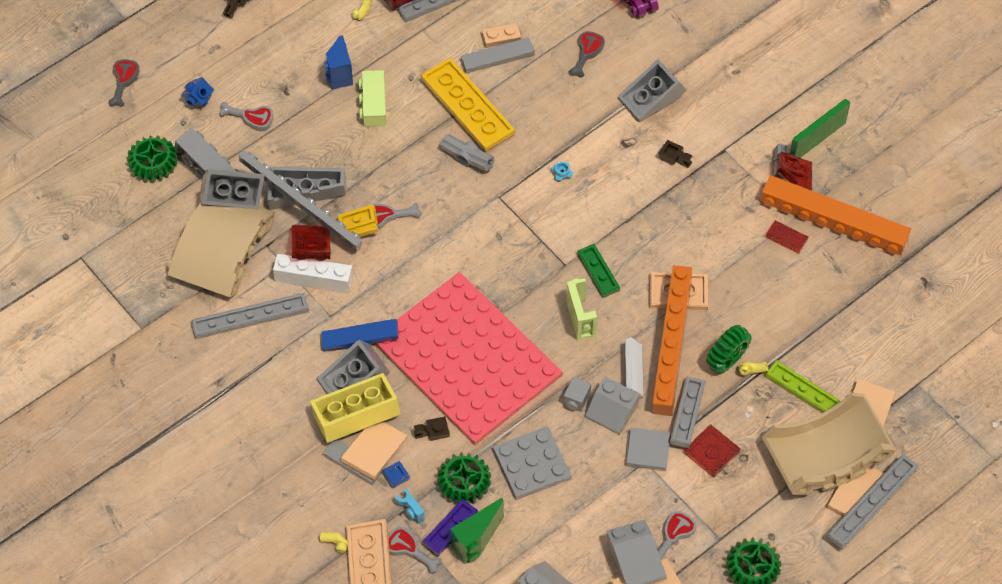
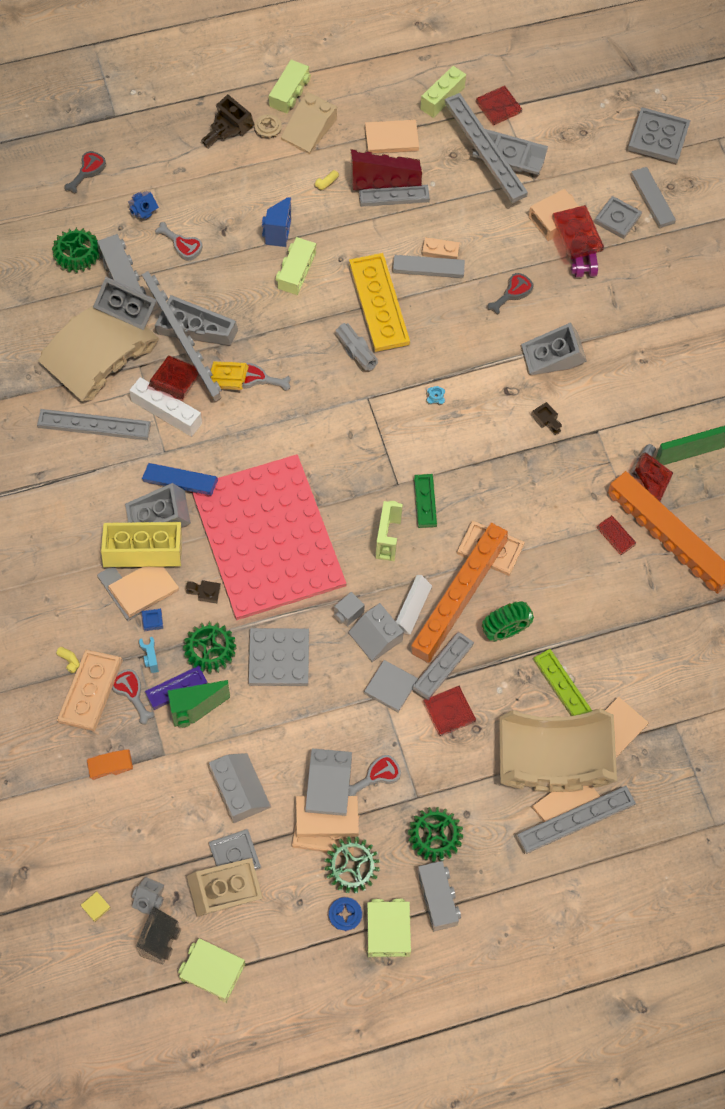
camera: 20 degrees right, 5 degrees up
light yellow arm [739,361,768,375] -> none

